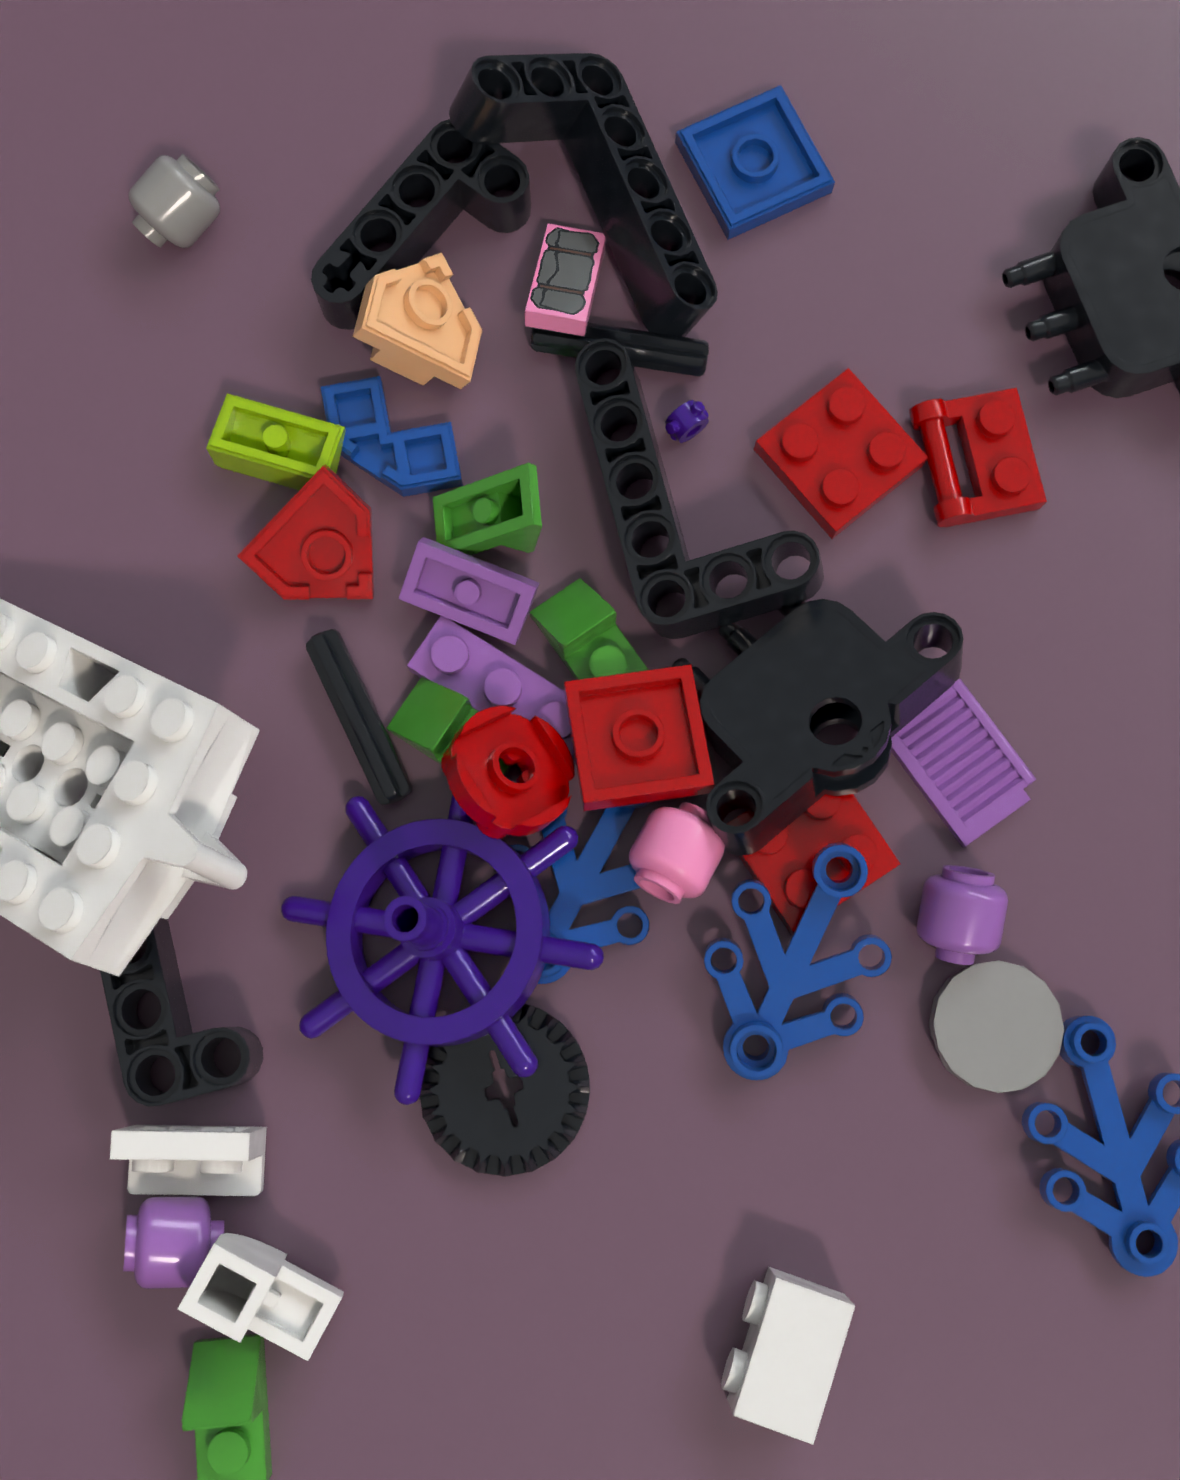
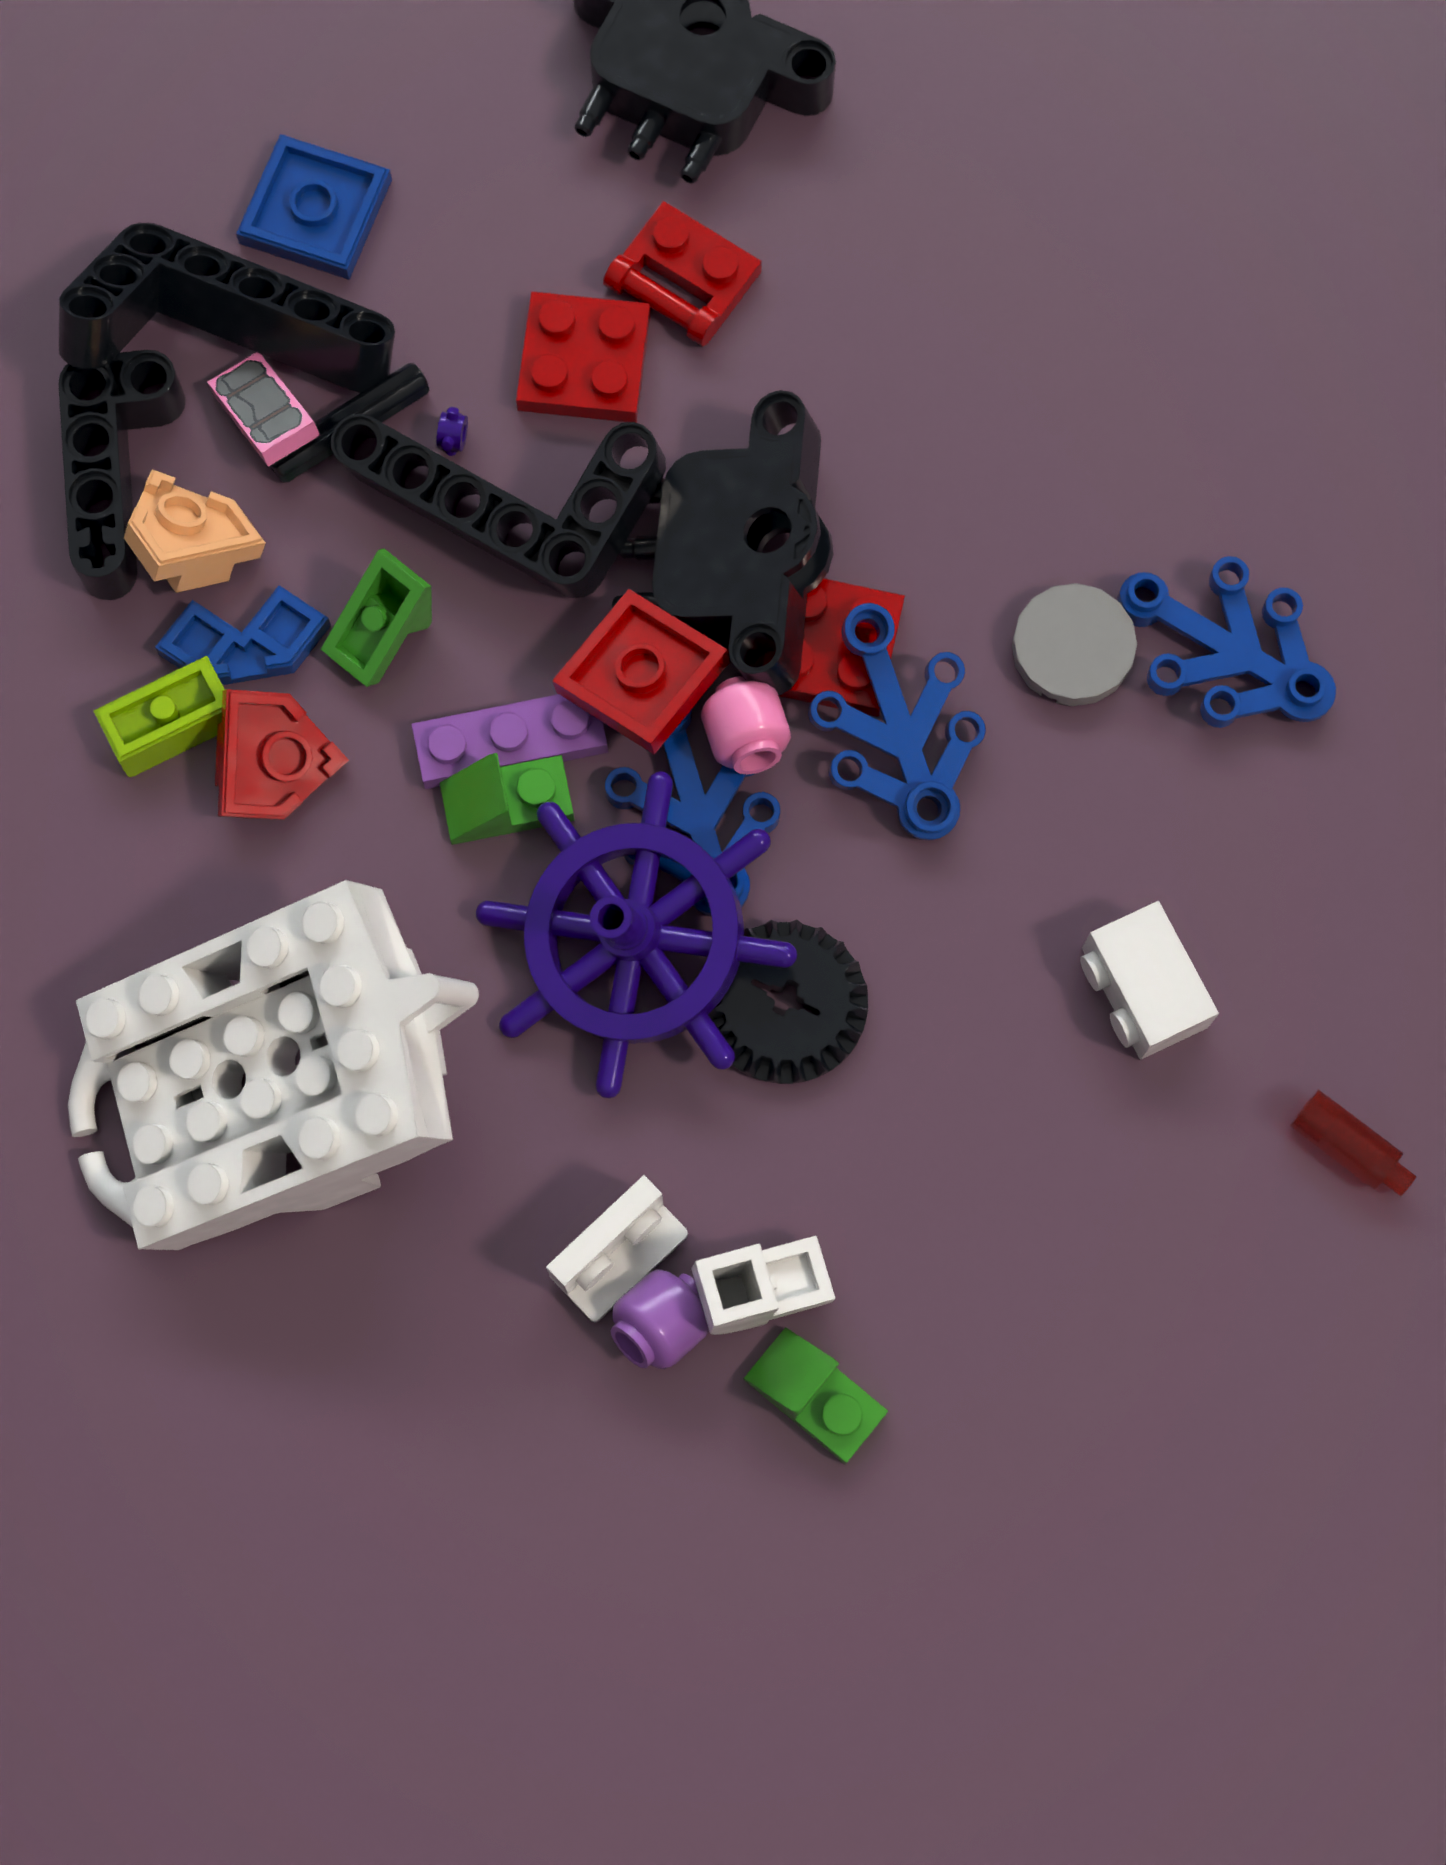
camera: 45 degrees left, 5 degrees down
black beam [100,918,263,1106] -> none
black axle [306,629,412,805] -> none
medium lavender plate [398,537,540,645] -> none
red plate [441,706,575,839] -> none
bright green slope [529,578,649,680] -> none
medium lavender window [891,679,1036,848] -> none
medium lavender head [917,865,1008,965] -> none

